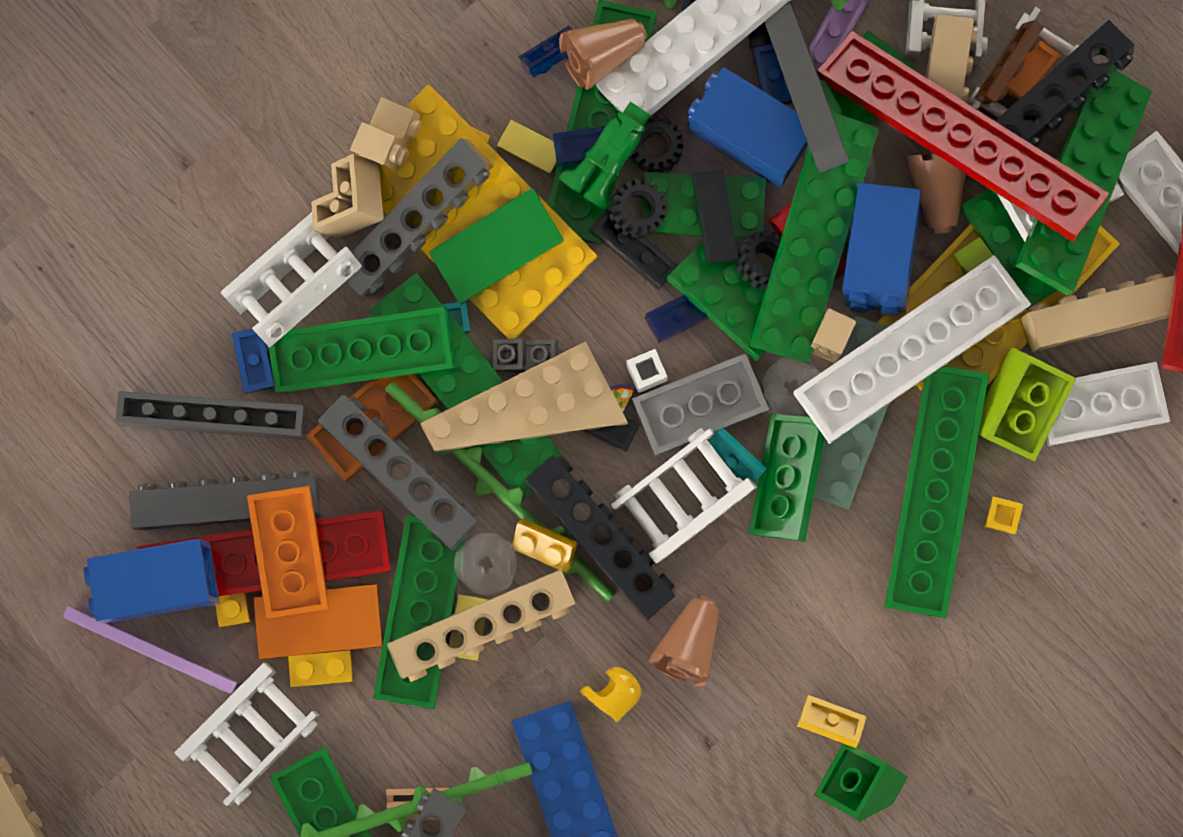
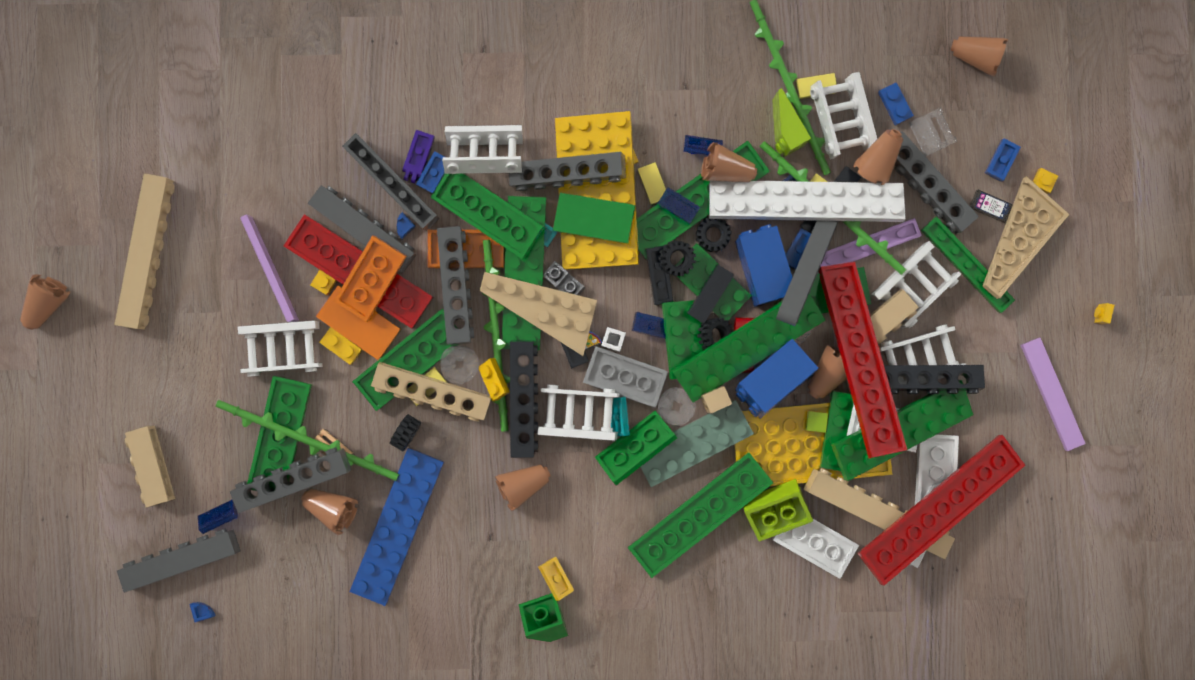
camera: 30 degrees right, 5 degrees up
blue brick [84,539,220,624] -> none
tan brick [311,154,383,239] -> none
tan brick [350,97,421,171] -> none
green piece [558,101,650,211] -> none
yellow helmet [580,667,642,723] -> none
white plate [793,255,1031,444] -> none
reddish brown plate [974,20,1044,105] -> none
yellow plate [984,496,1023,535] -> none
orange tile [1006,40,1061,101] -> none
none -> black tyre [389,414,421,452]
none -> blue tile [397,212,416,240]
none -> dark purple hinge [402,130,435,184]

